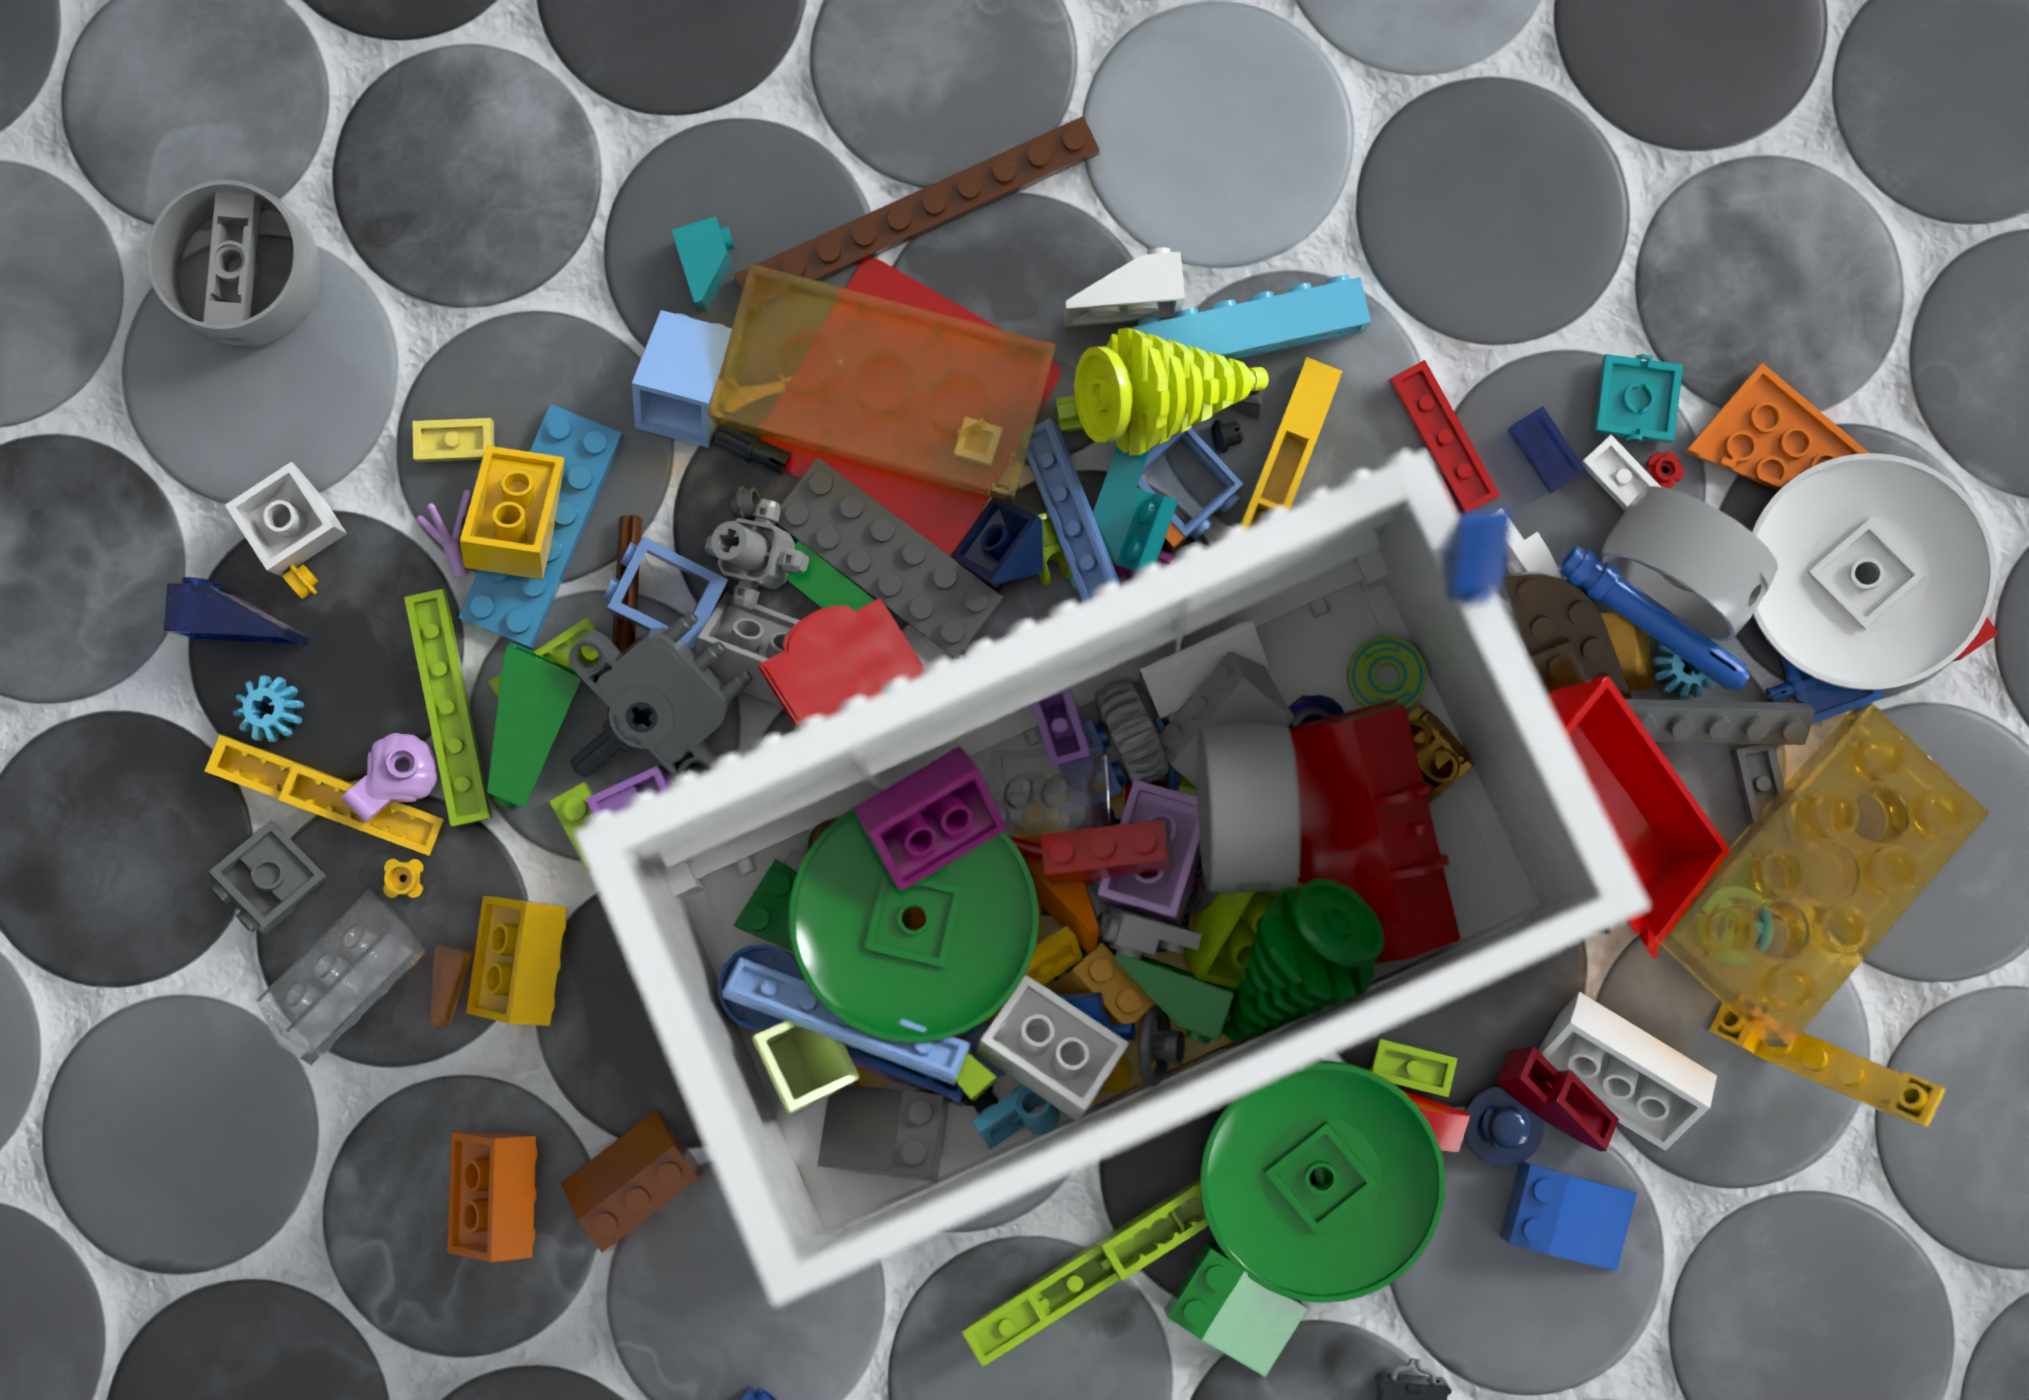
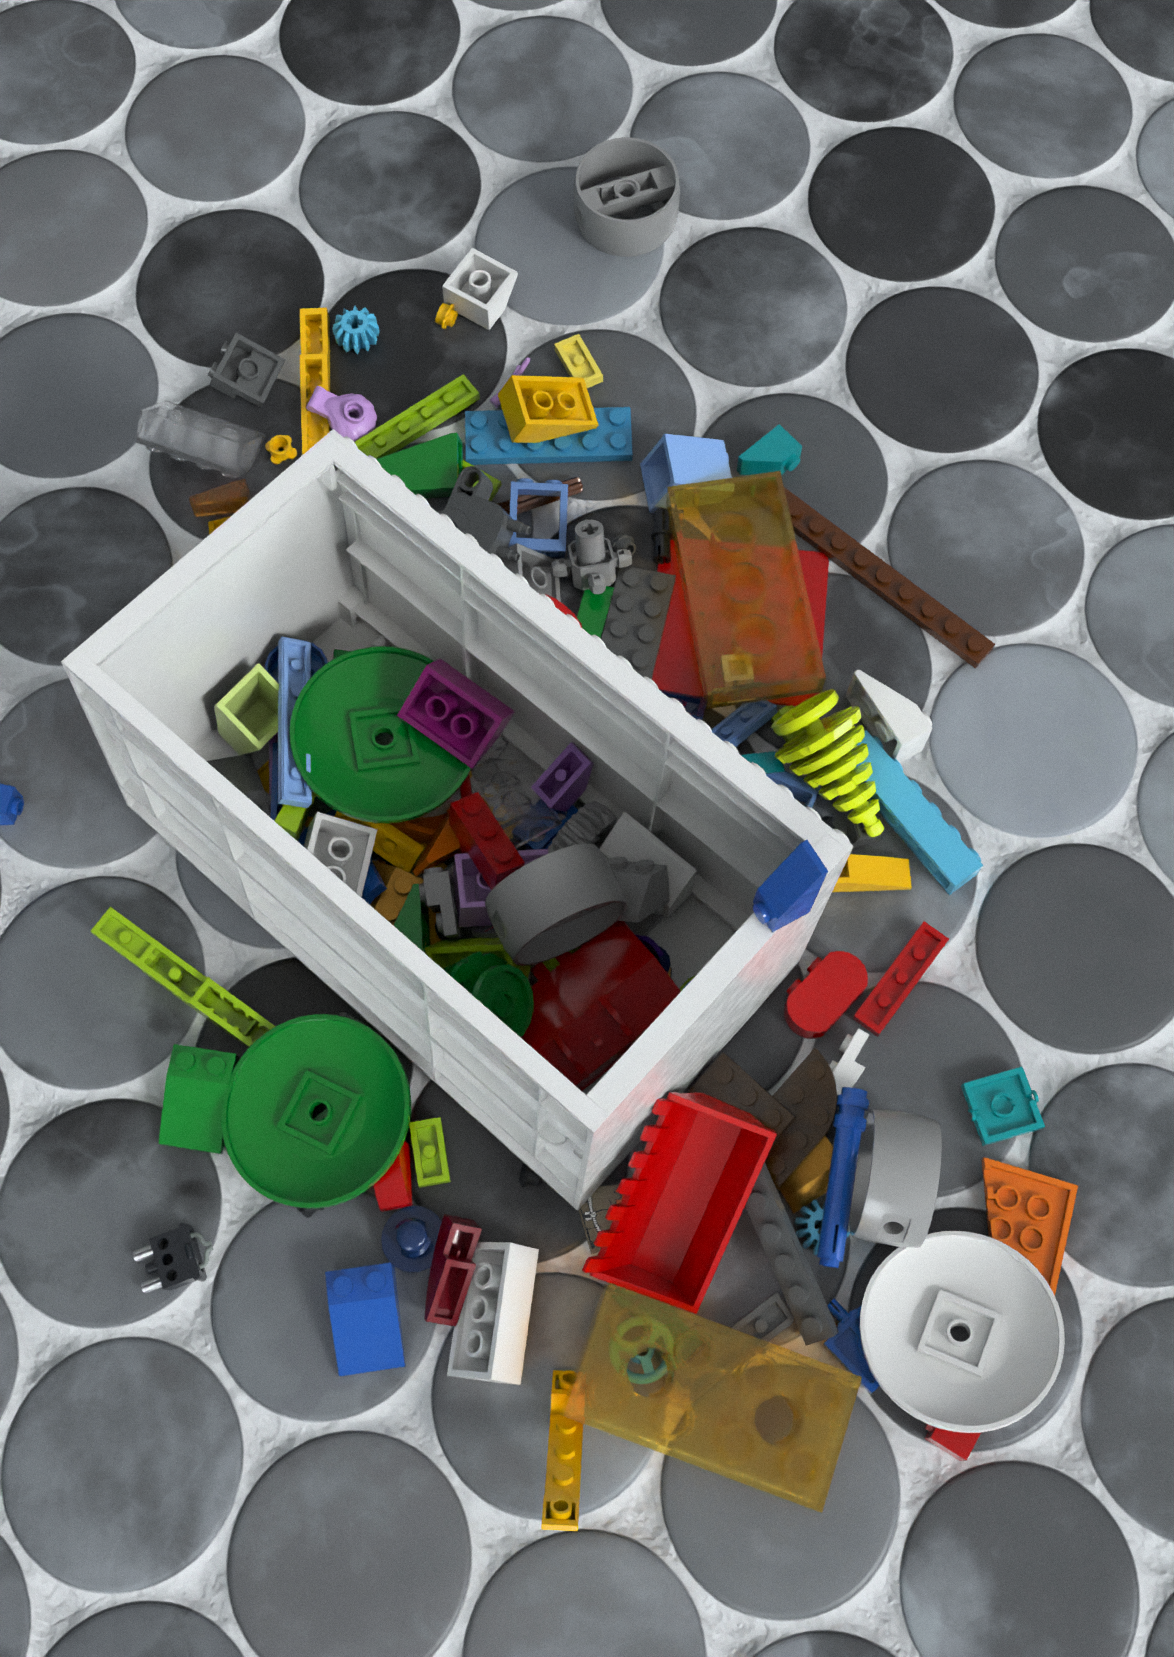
camera: 65 degrees right, 15 degrees down
clear blue slope [164,577,308,645] -> none
orange slope [447,1132,538,1262] -> none
clear blue plate [1508,406,1586,494] -> none
white plate [1580,435,1661,511] -> none
red plate [1646,451,1684,489] -> none

